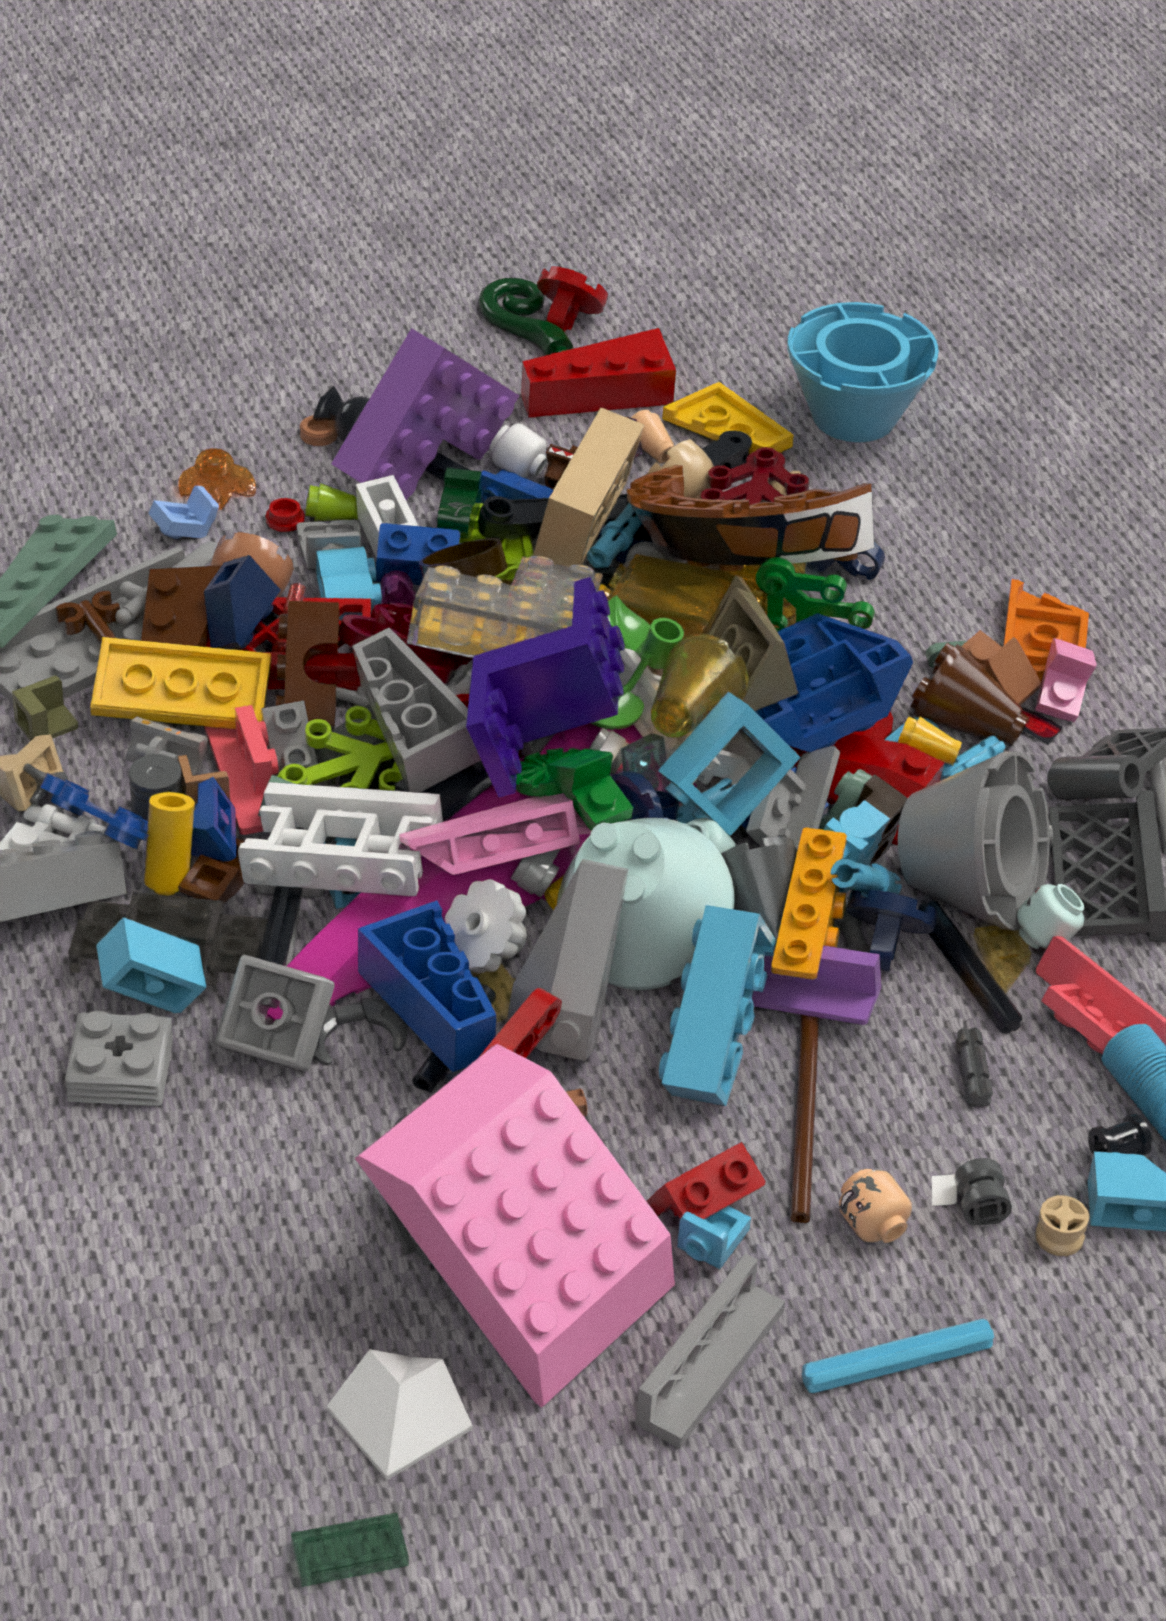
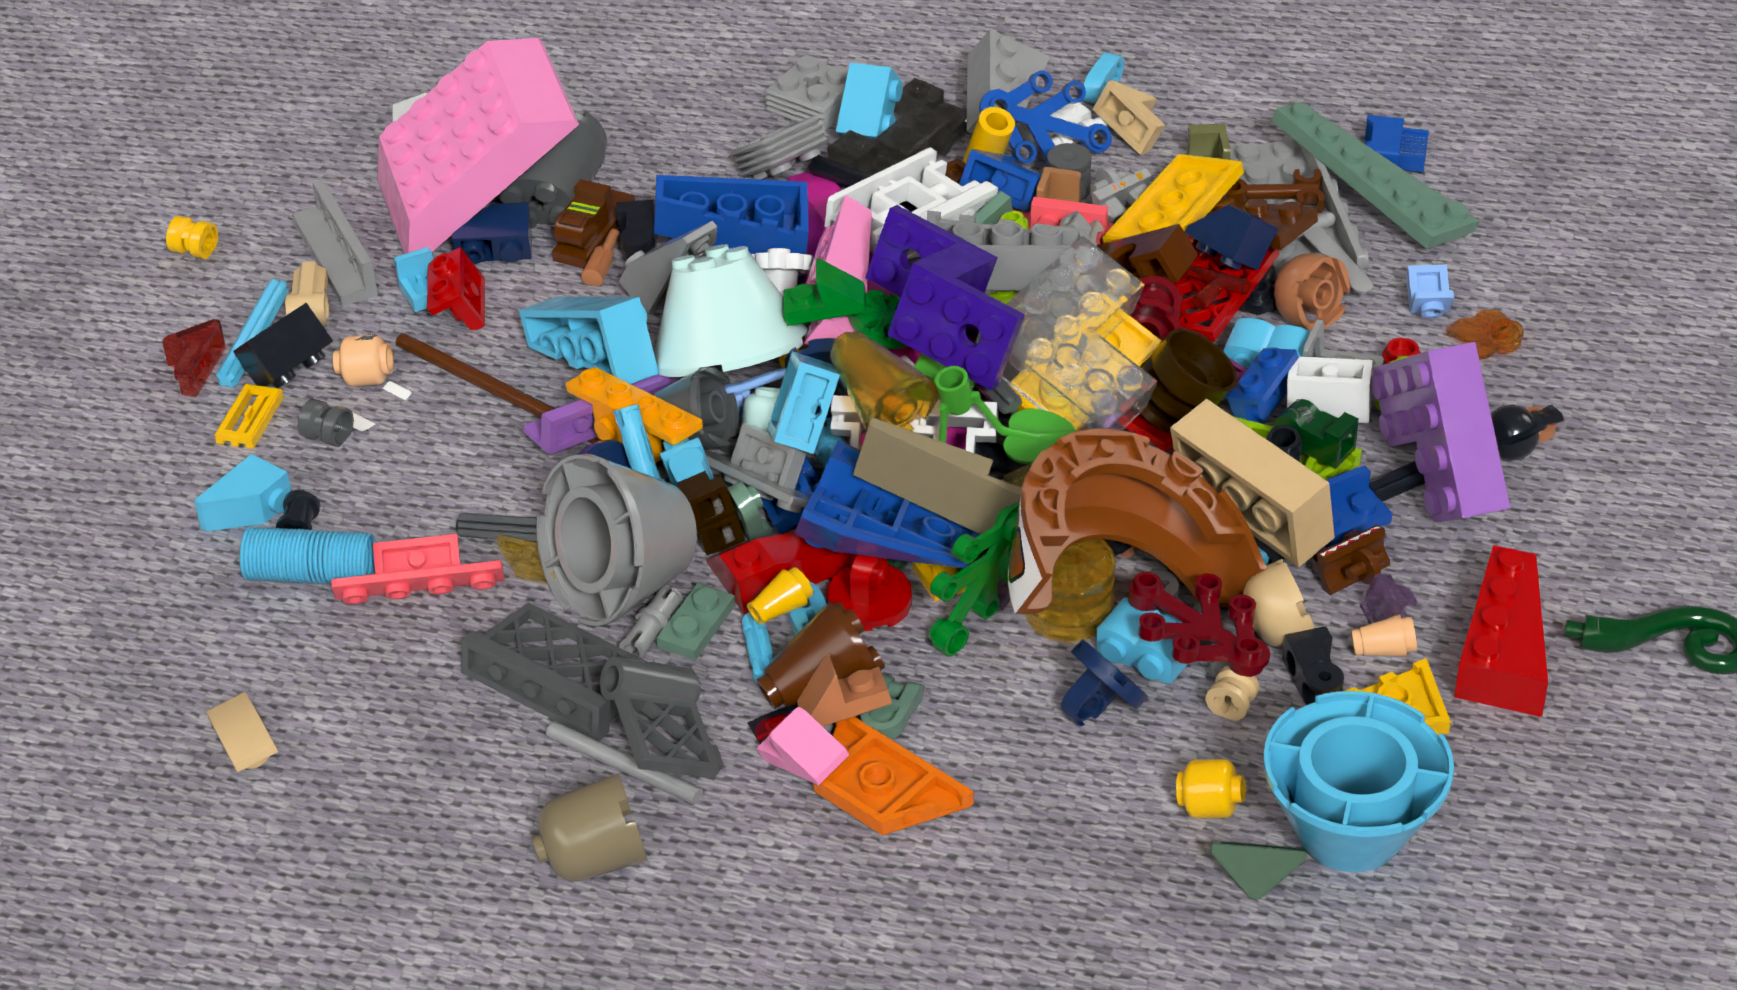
camera: 125 degrees right, 0 degrees up
dark grey bar [23,763,68,805] -> none
clear green tile [291,1512,409,1587] -> none
red beam [477,988,562,1059] -> none
white head [489,423,547,478] -> none
red tile [537,266,608,332] -> none
dark grey axle [955,1027,993,1107] -> none
light aqua head [1017,884,1085,949] -> none
tan wheel [1035,1195,1089,1256] -> none
none -> clear red slope [162,319,226,397]
none -> yellow wheel [166,215,218,259]
none -> yellow tile [214,384,284,449]
none -> black brick [233,302,333,388]
none -> tan piece [285,261,329,326]
none -> yellow head [1176,759,1246,819]
none -> dark green slope [1211,840,1306,899]

